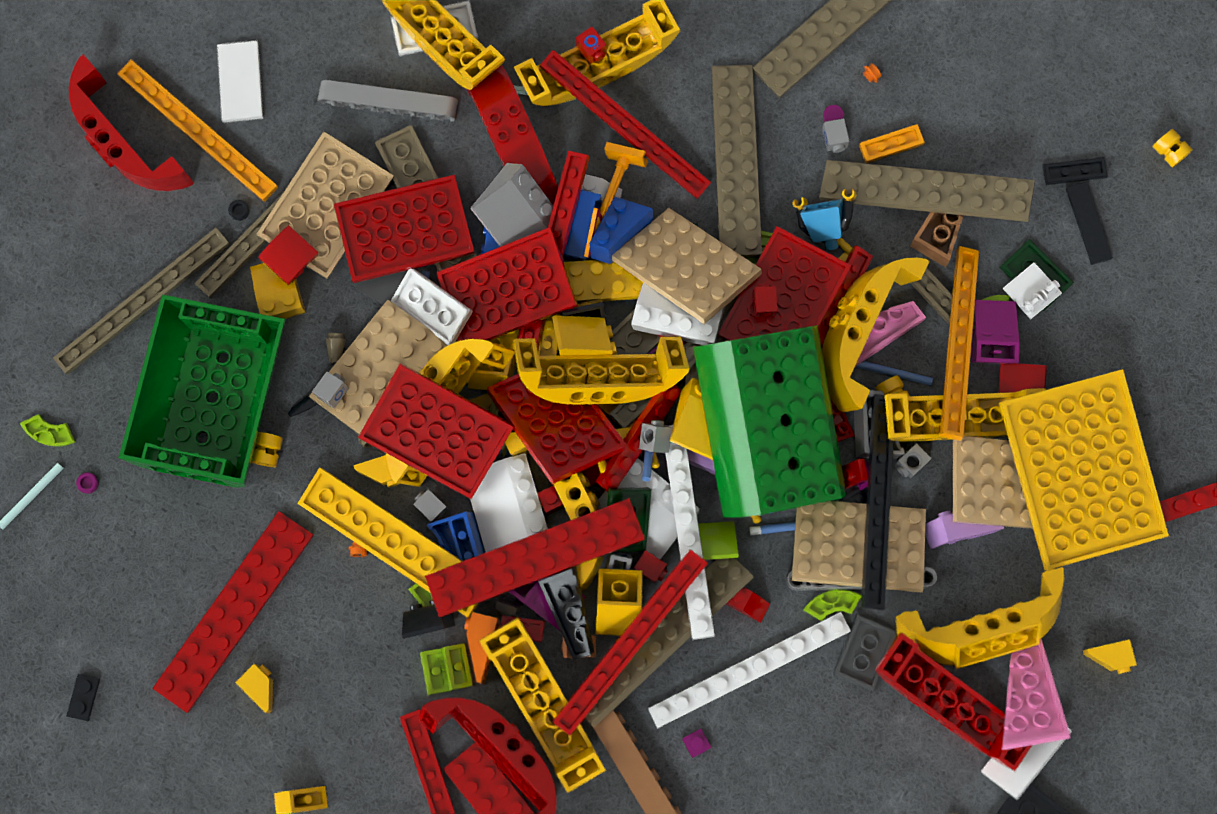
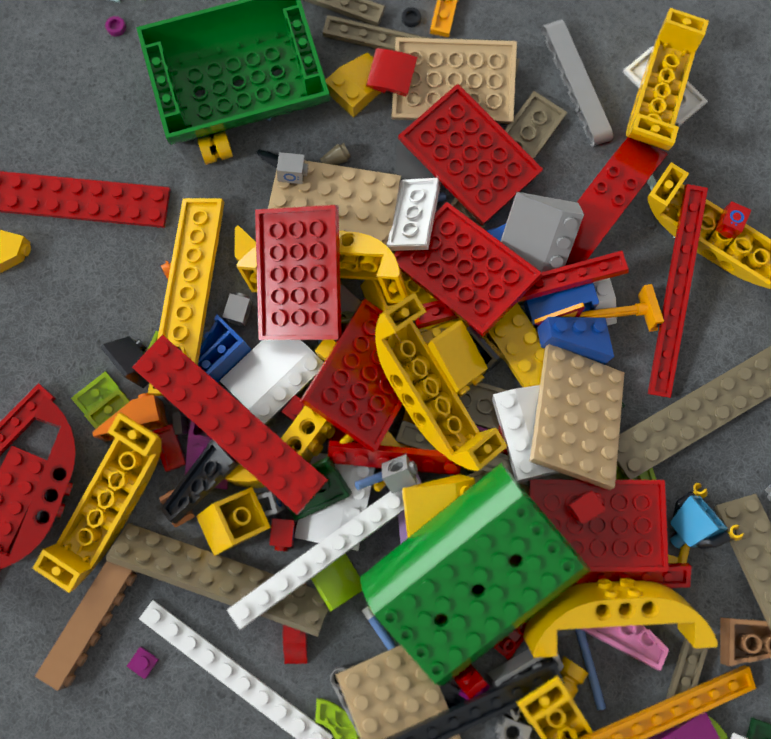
camera: 55 degrees right, 0 degrees up
red plate [553,549,708,736] -> none

